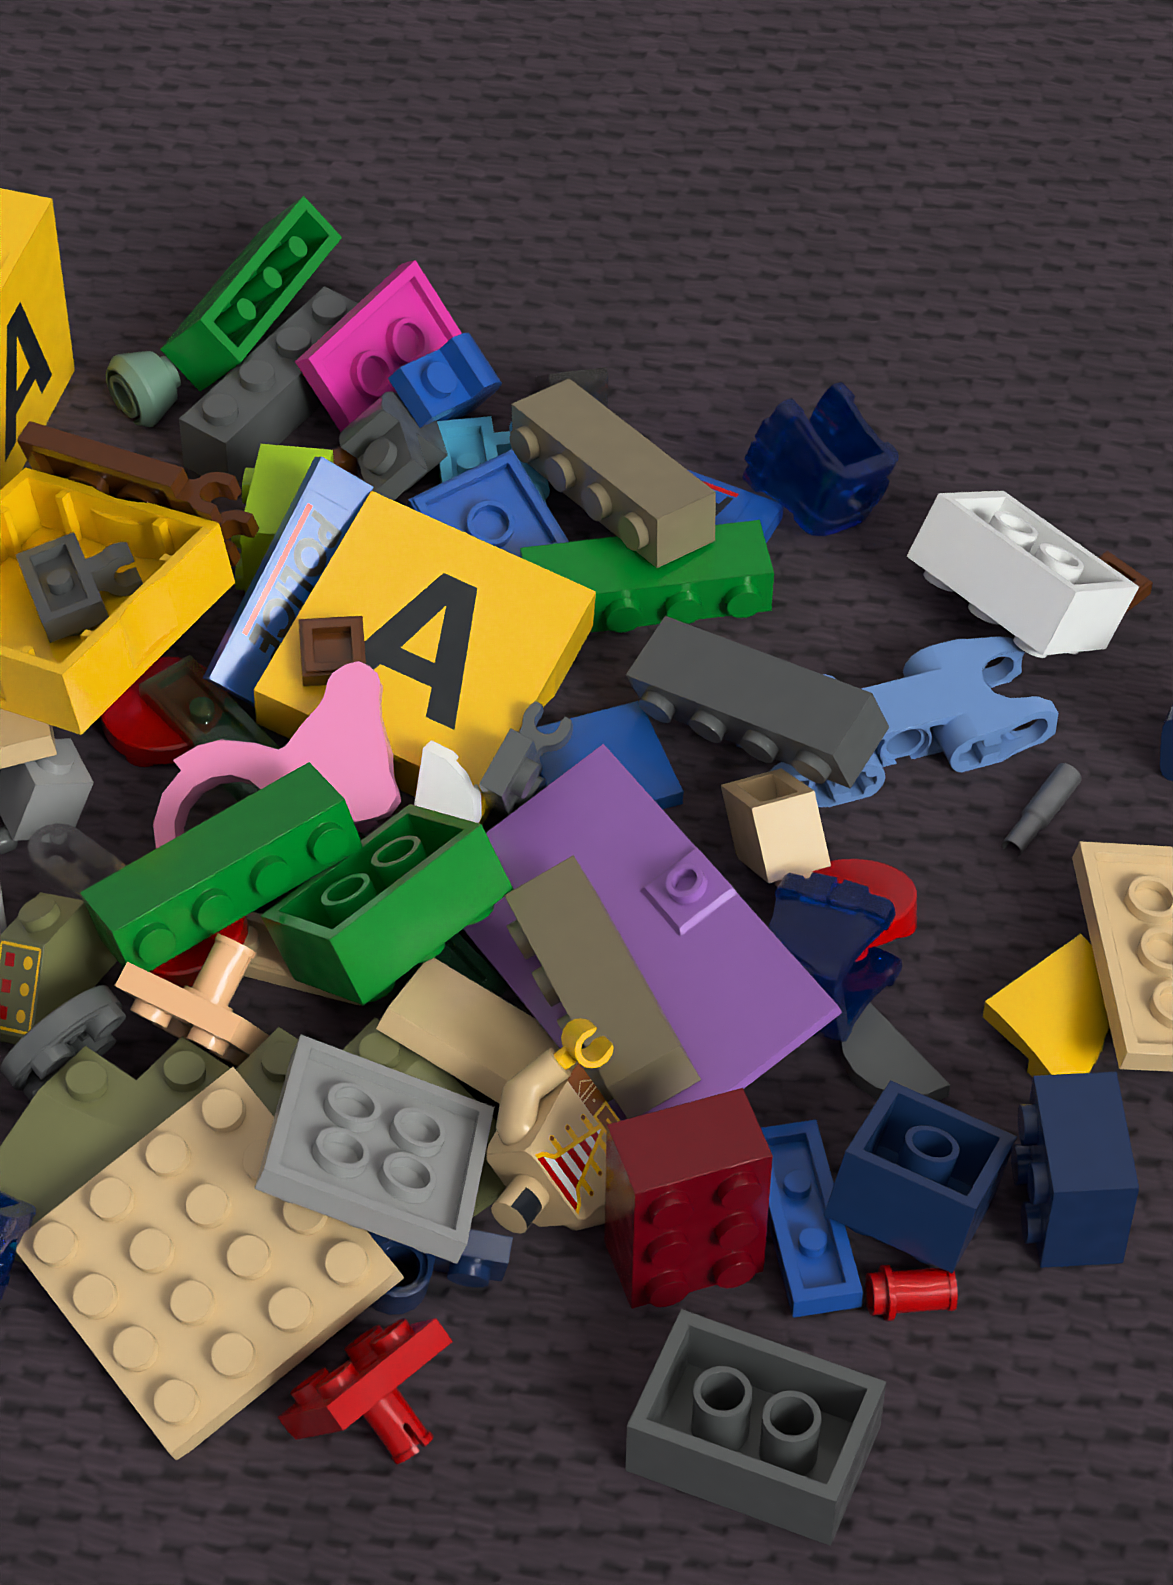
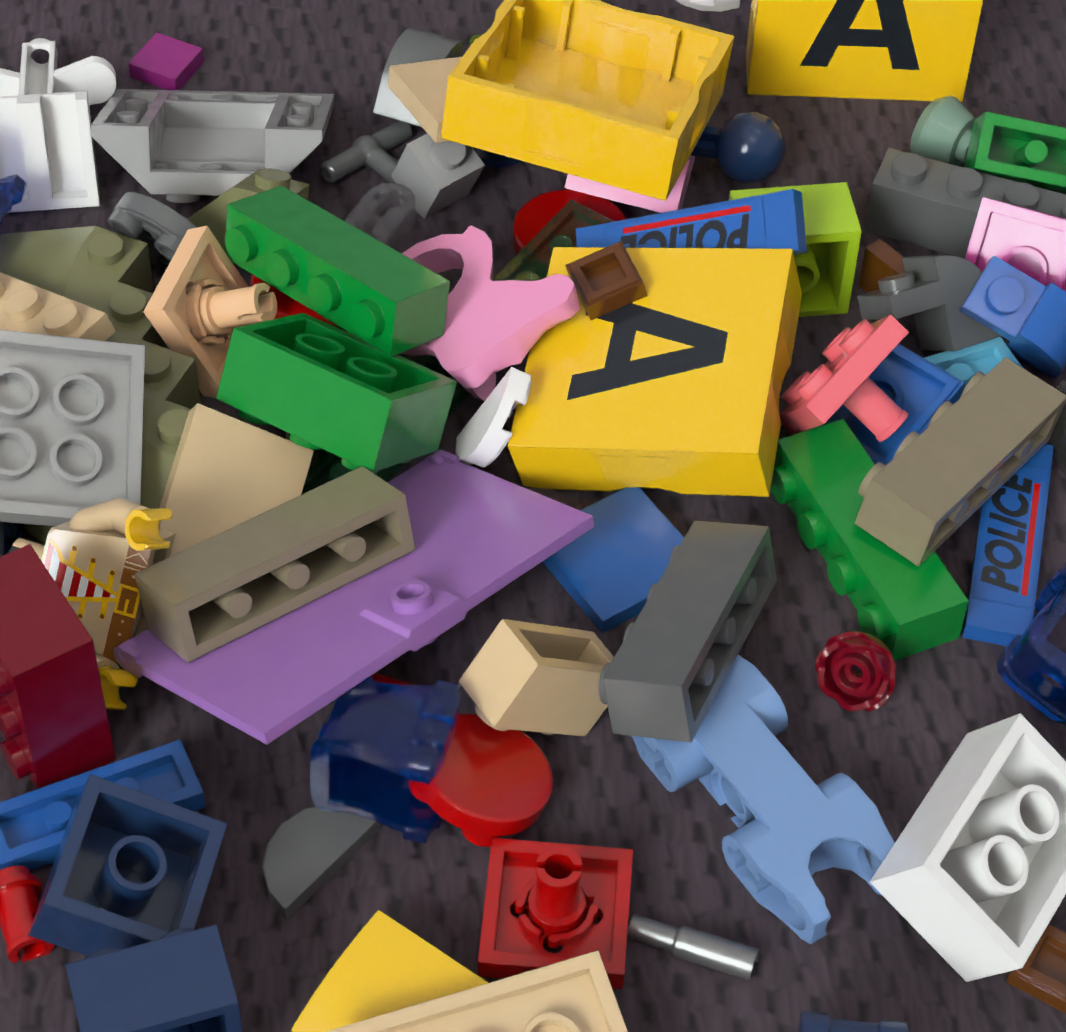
camera: 75 degrees right, 0 degrees up
dark grey plate [15,532,143,643] -> none
reddish brown tile [17,421,260,567] -> none
dark grey plate [479,701,573,819] -> none
none -> red plate [478,838,633,989]
none -> coral plate [780,315,909,442]
none -> dark red plate [815,631,897,711]

